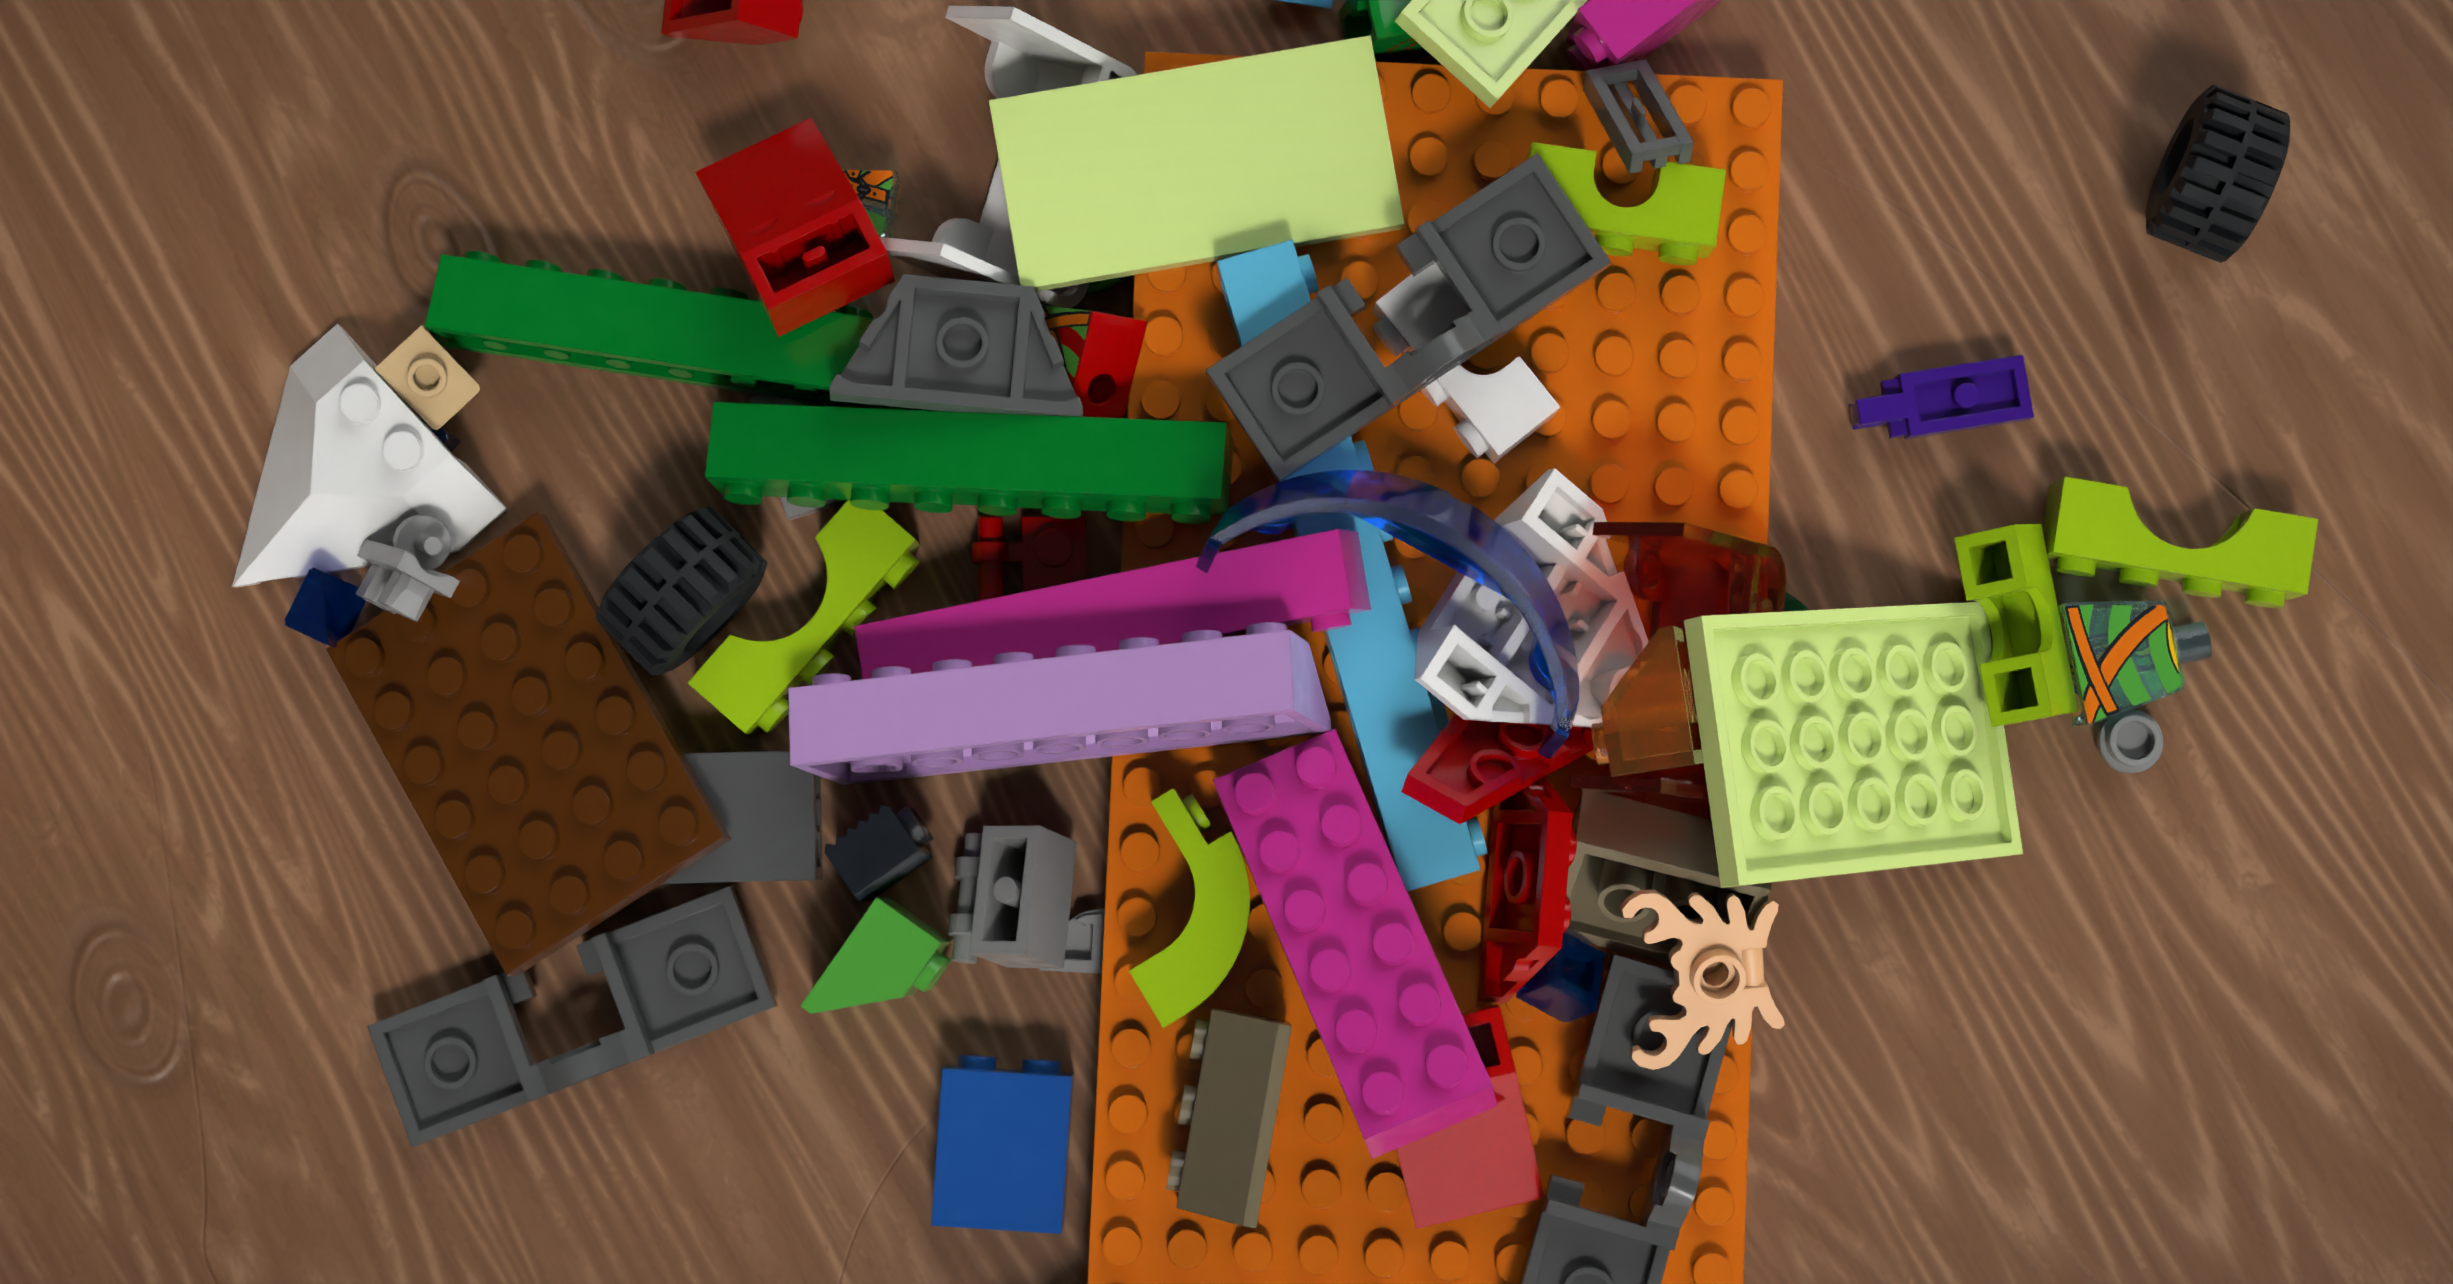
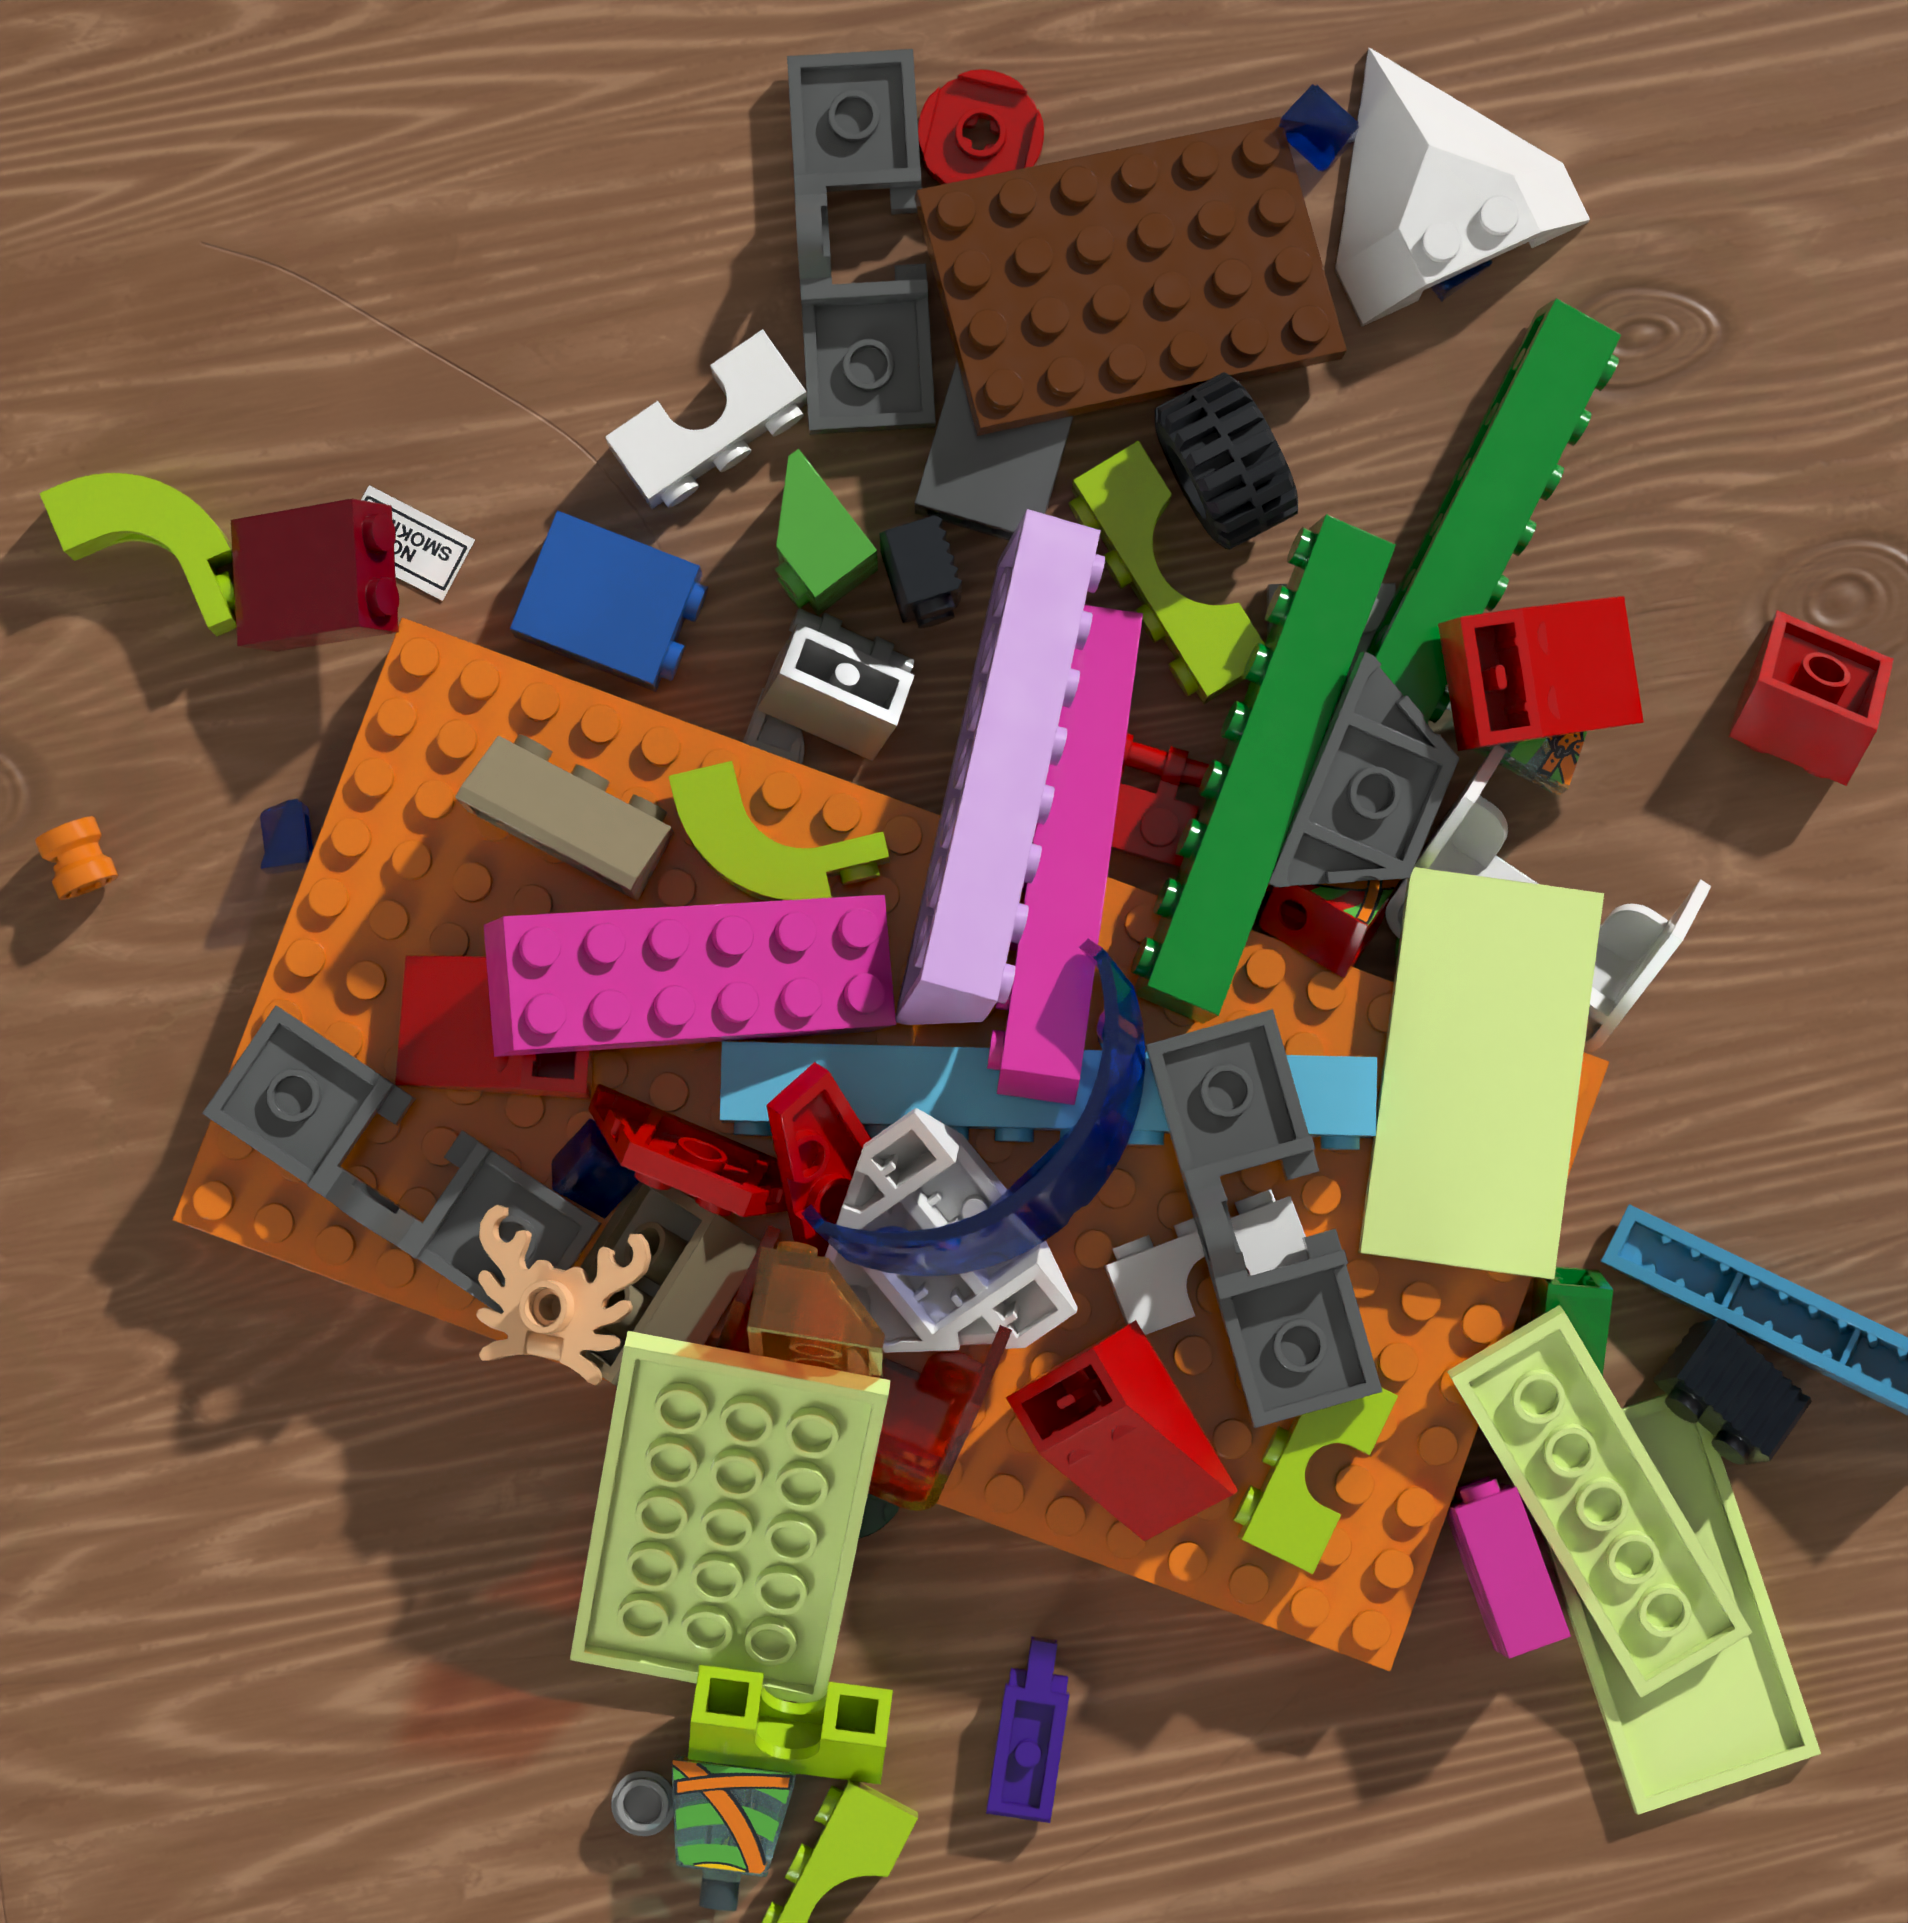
camera: 105 degrees right, 0 degrees up
light grey hips [356,514,460,622] -> none
tan bracket [374,325,480,430] -> none
dark grey tile [1583,59,1694,174] -> none
none -> white arch [605,329,807,509]
none -> red plate [918,69,1044,185]
none -> red slope [1006,1320,1238,1541]

